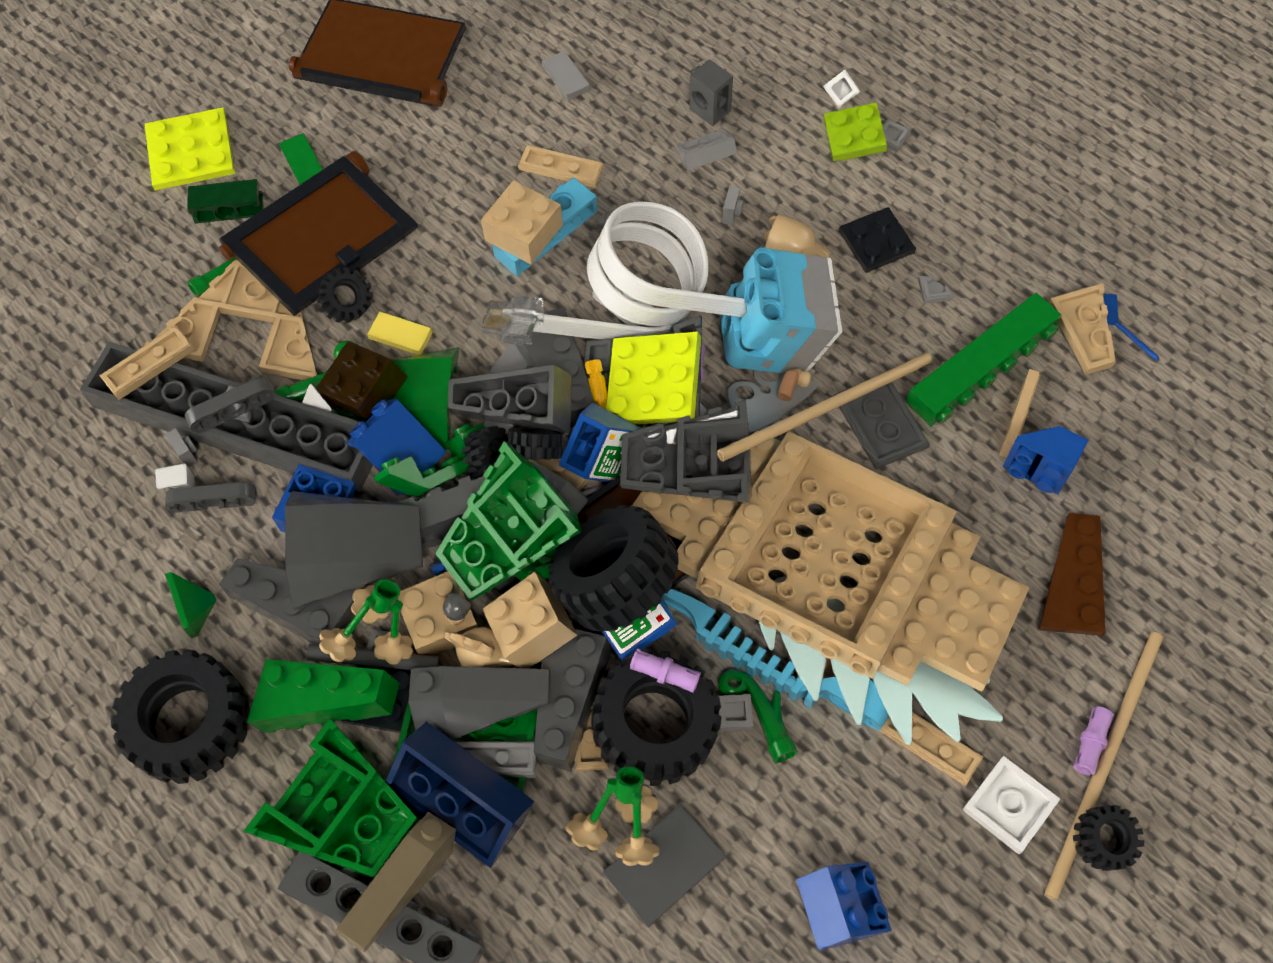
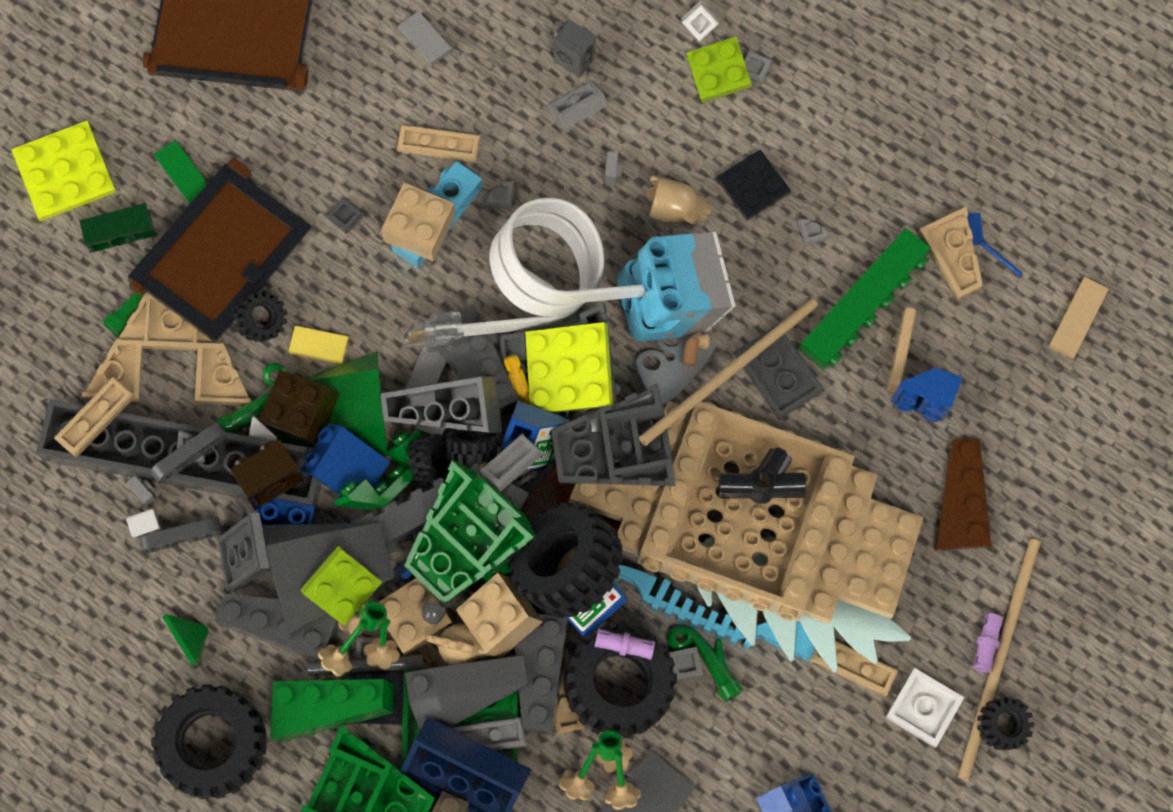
camera: 15 degrees left, 10 degrees up
none -> dark grey tile [218,513,269,592]
none -> dark brown brick [230,439,304,511]
none -> lime plate [300,546,382,626]
none -> dark grey tile [326,197,364,234]
none -> light grey tile [480,434,542,492]
none -> black piece [719,447,806,504]
none -> tan tile [1048,277,1109,359]

